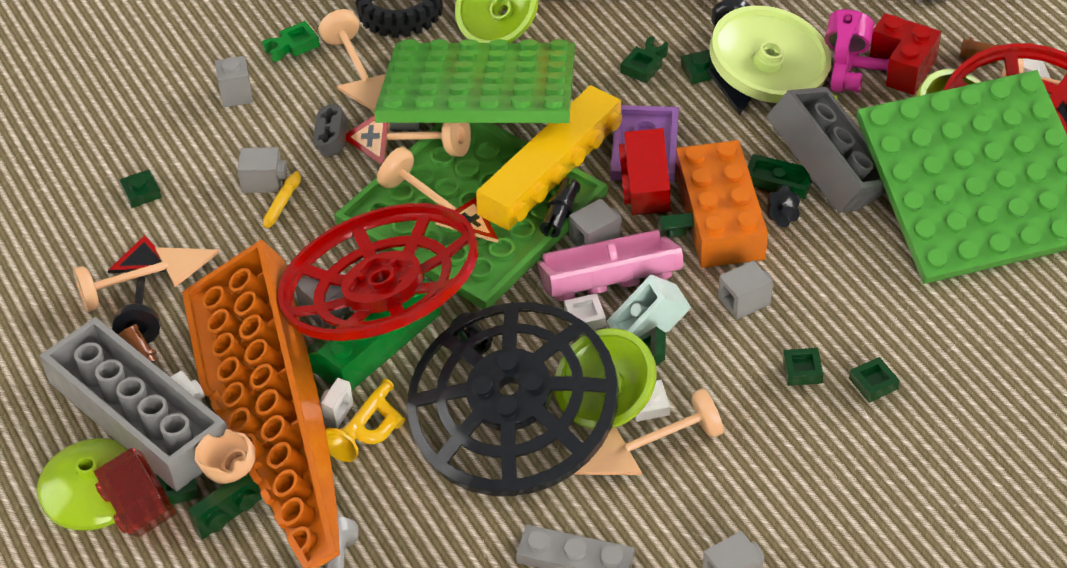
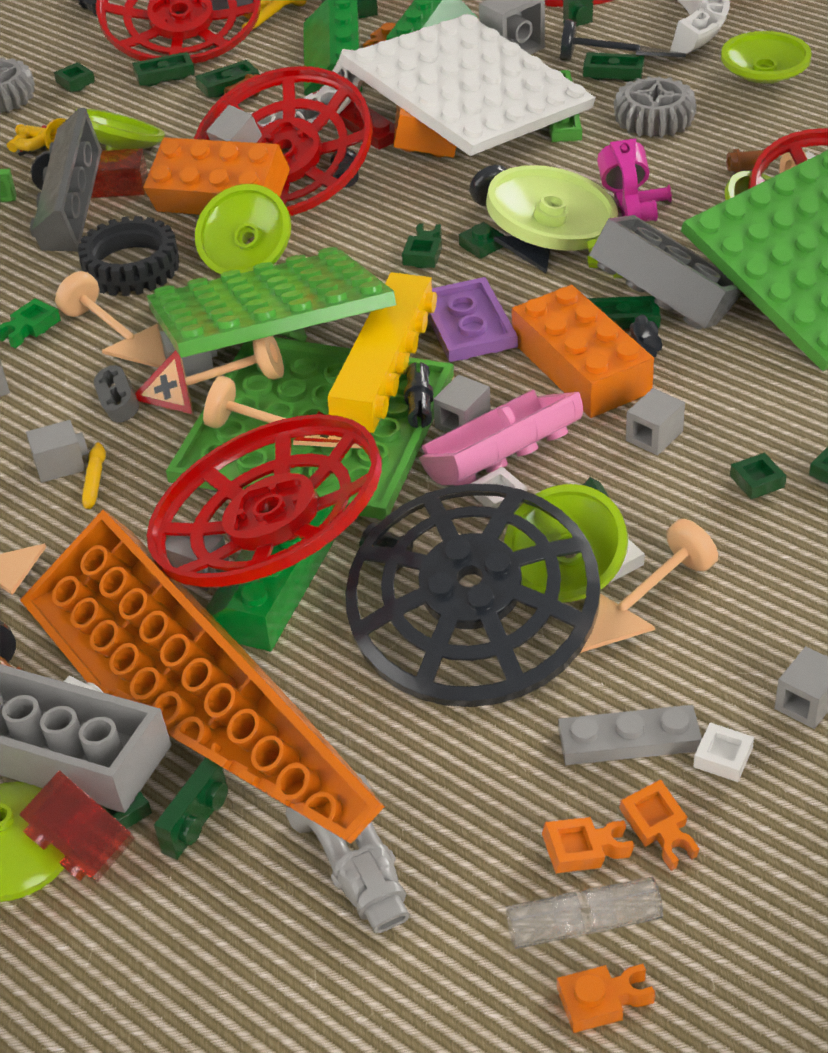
camera: 20 degrees left, 5 degrees down
light nougat hair [194,429,255,484] -> none
white plate [320,378,353,429] -> none
yellow piece [325,379,406,462] -> none
light aqua slope [607,274,691,337] -> none
red piece [619,128,671,215] -> none
dark green plate [656,213,694,238] -> none
red brick [869,13,942,95] -> none

